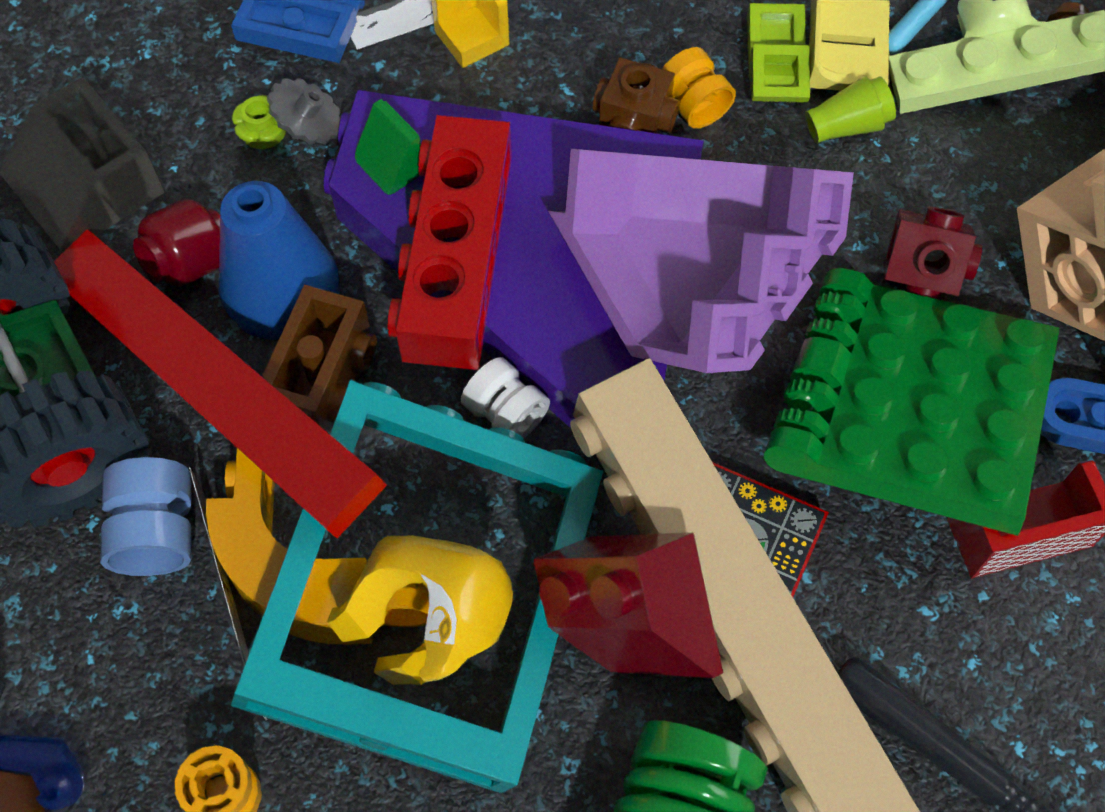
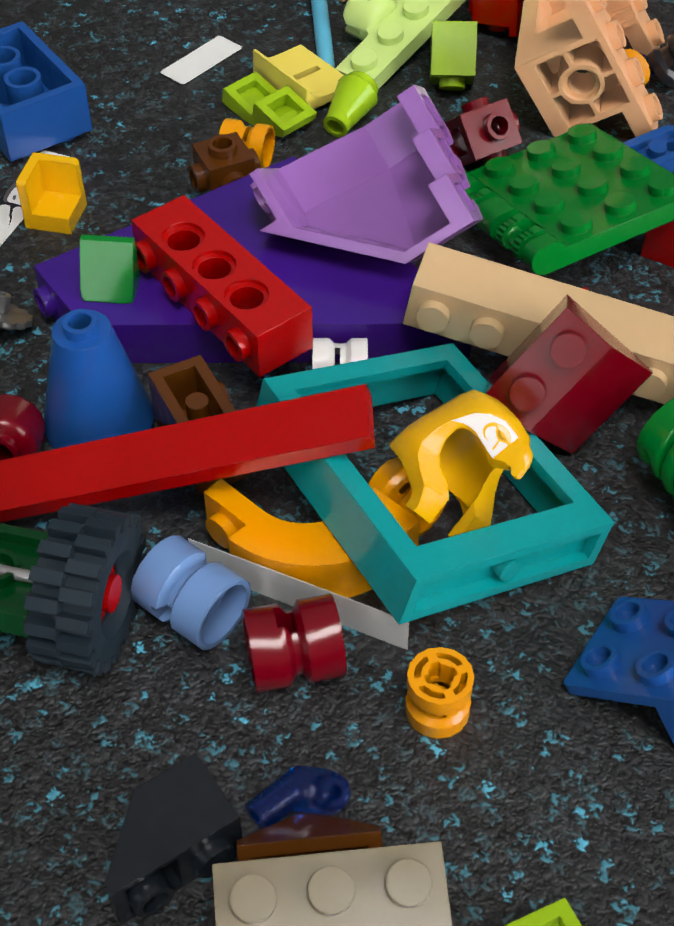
camera: 45 degrees left, 15 degrees down
none -> dark red wheel [242,594,347,693]
none -> lime slope [430,20,478,91]

